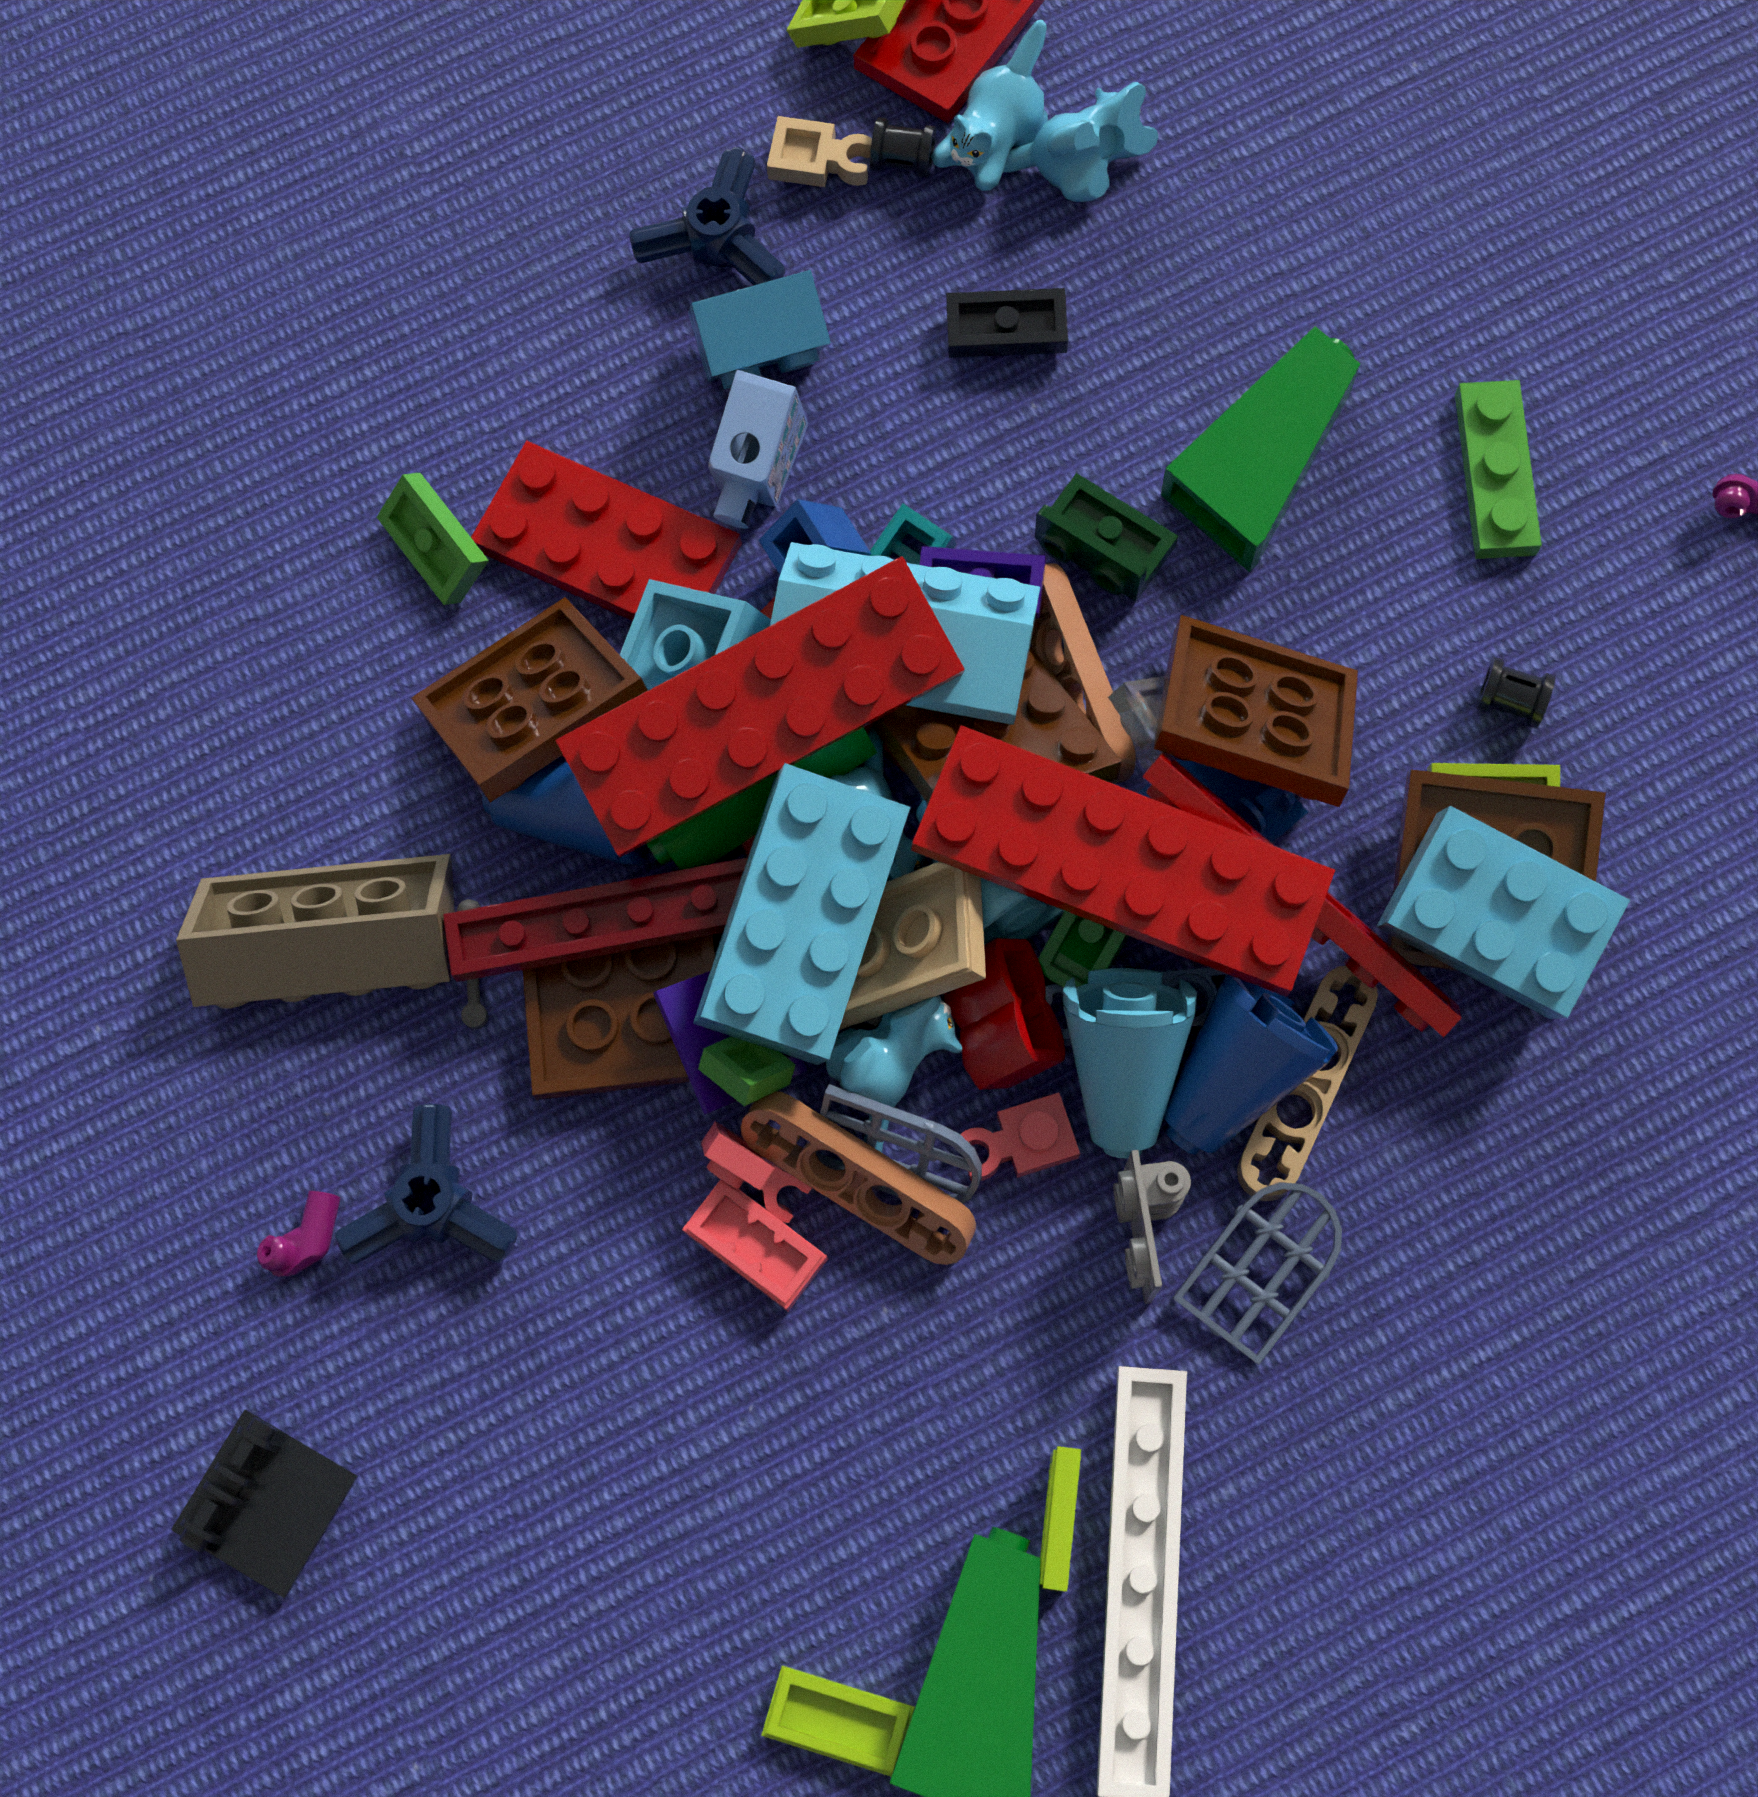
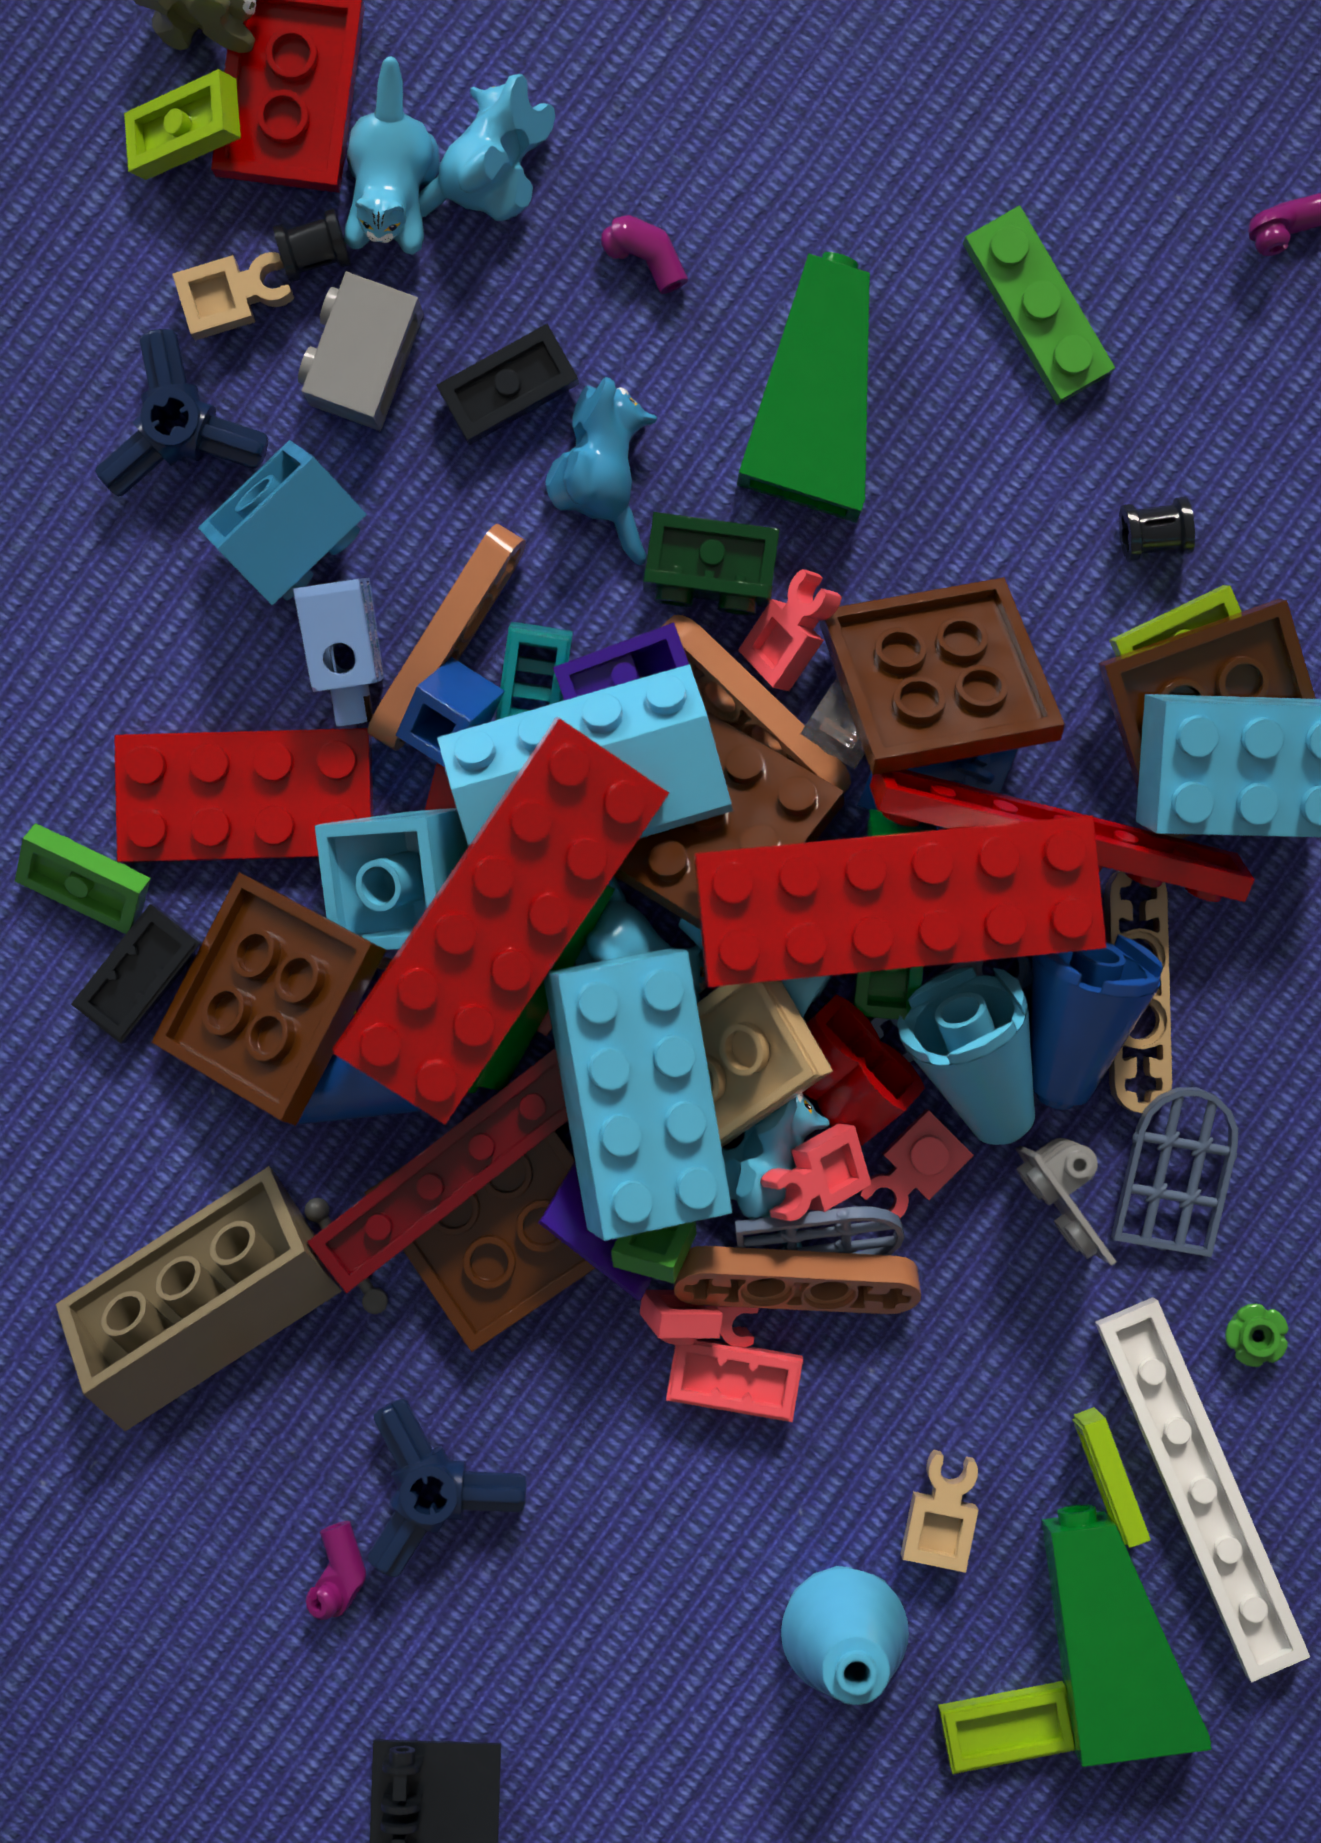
camera: 35 degrees left, 15 degrees up
none -> black plate [71,904,203,1044]
none -> light grey brick [298,271,424,431]
none -> nougat beam [368,524,526,751]
none -> dark azure animal [546,377,657,565]
none -> magenta arm [601,215,688,294]
none -> coral plate [738,569,842,691]
none -> coral plate [760,1124,872,1221]
none -> medium azure cone [781,1566,909,1705]
none -> tan plate [900,1450,979,1573]
none -> bright green plate [1225,1303,1288,1367]

